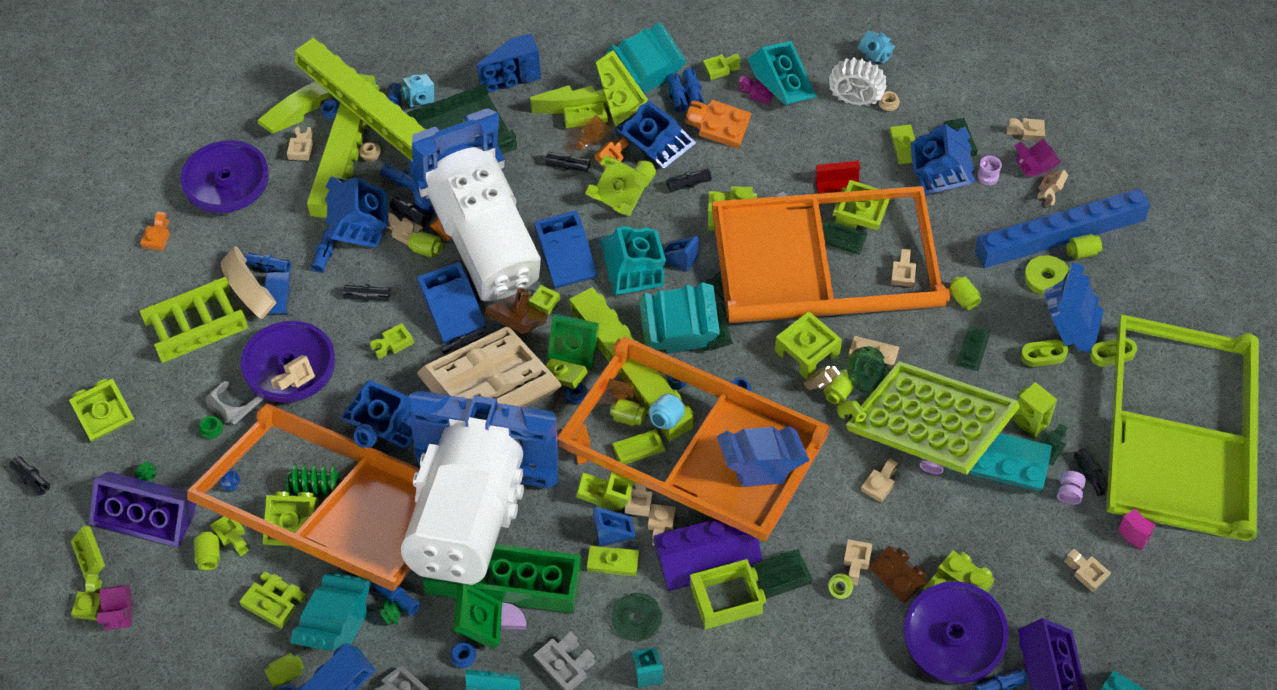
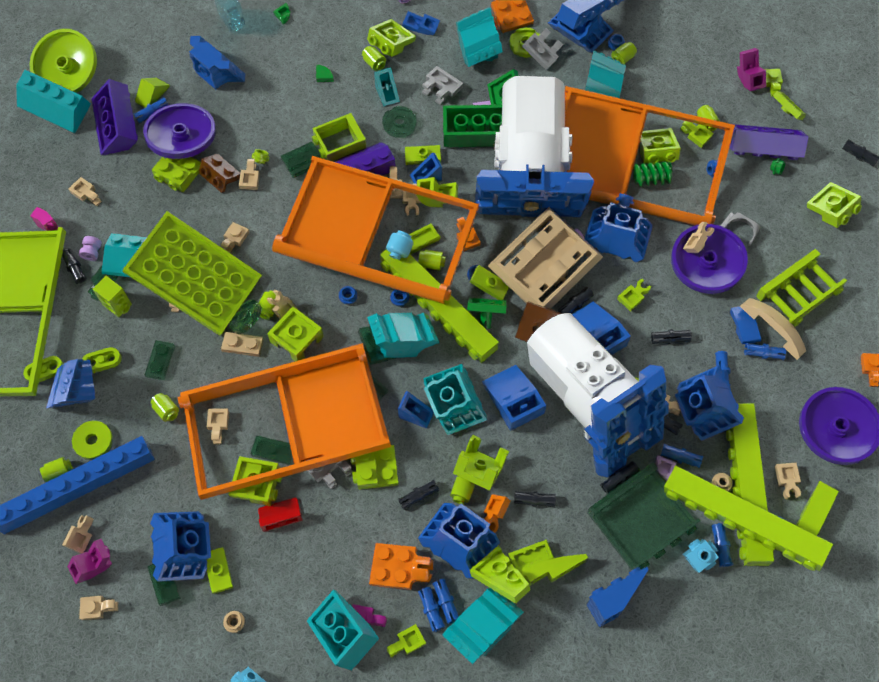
camera: 170 degrees right, 10 degrees up
green plate [199,416,223,439] -> none
lime plate [239,571,307,629] -> none
lime plate [529,285,560,315] -> none
clear orange plate [575,115,611,151] -> none
clear orange plate [607,378,635,402] -> none
blue slope [716,426,810,487] -> none
white gear [829,57,886,107] -> none
lime arm [837,400,867,422] -> none
lavender wheel [977,155,1002,185] -> none

